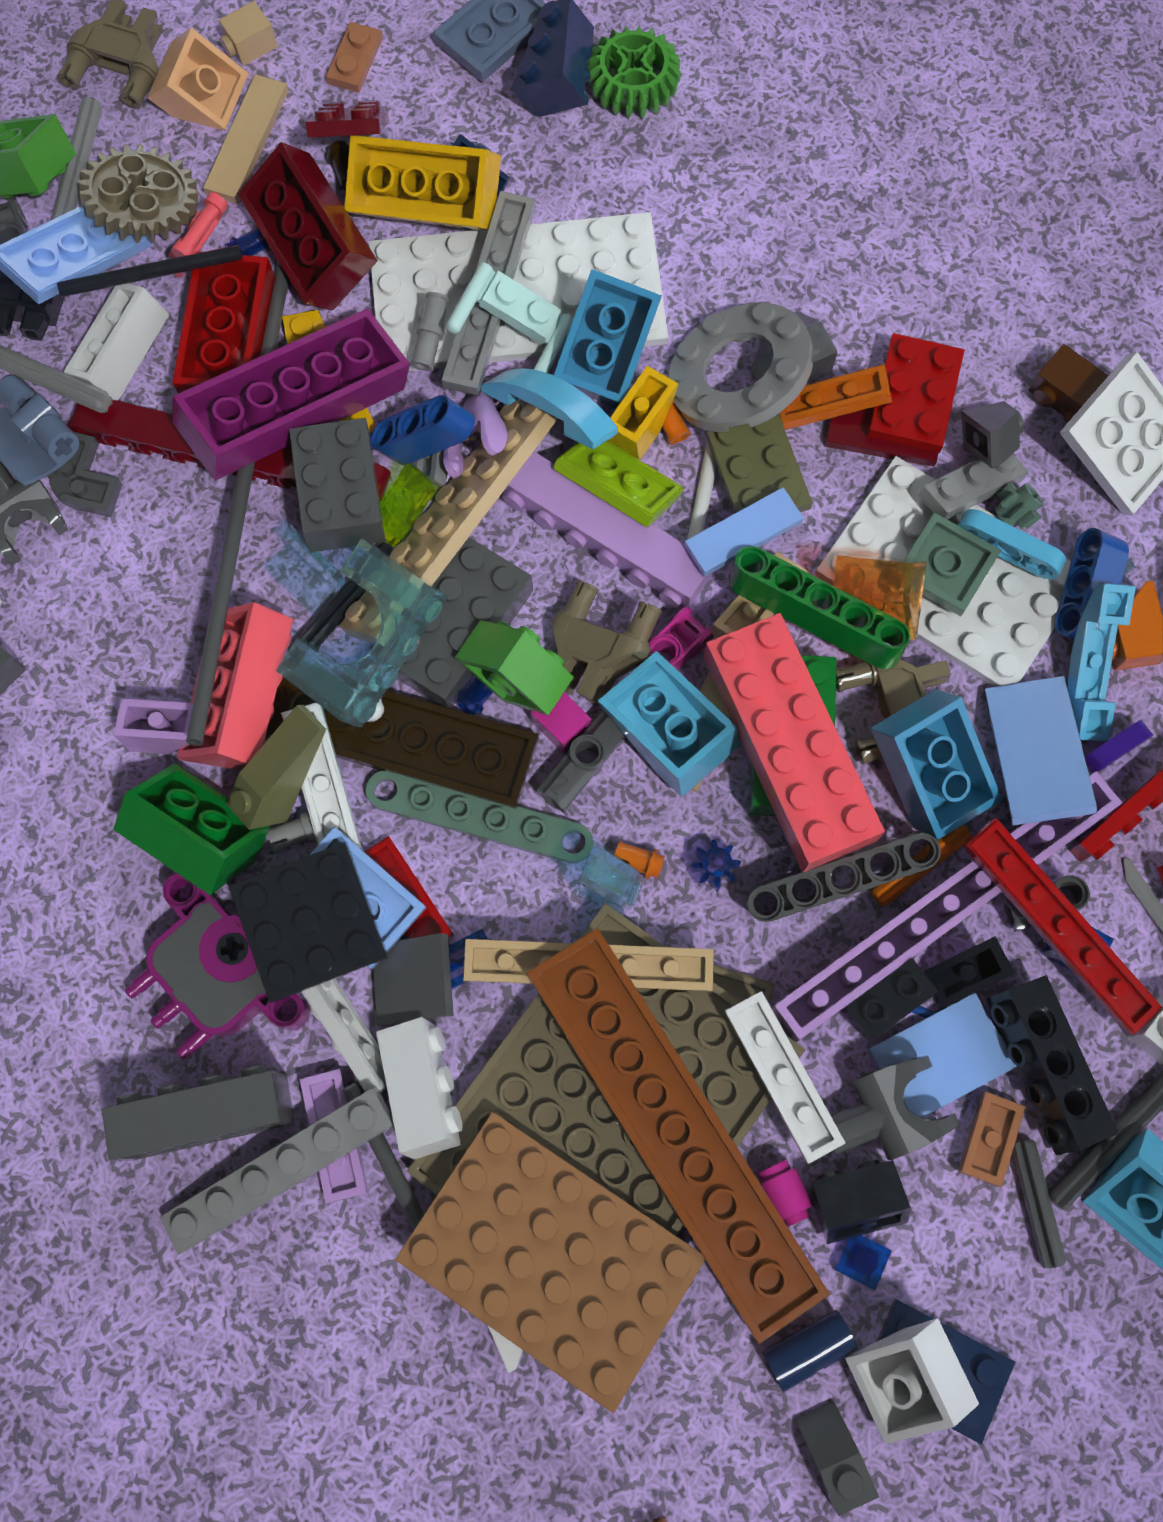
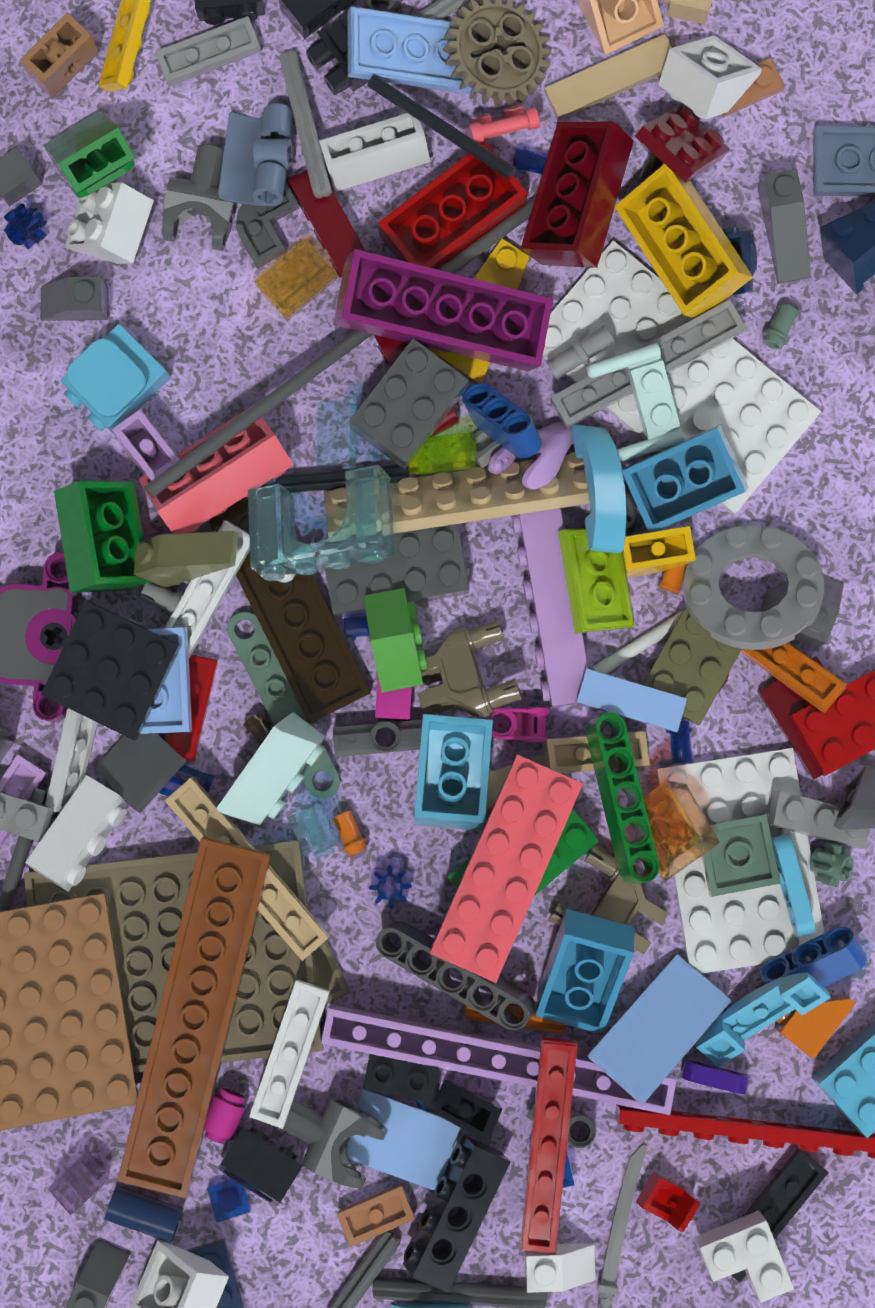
camera: 45 degrees right, 10 degrees up
none -> clear purple brick [47,1153,108,1215]
none -> medium azure brick [60,324,171,434]
none -> light aqua slope [216,712,326,825]
none -> dark brown pin [243,712,272,745]
none -> clear yellow plate [254,238,338,321]
none -> white slope [658,35,762,120]
none -> clear blue pin [666,721,693,764]
none -> dark grey slope [757,169,811,284]
none -> sand green pin [763,304,798,350]

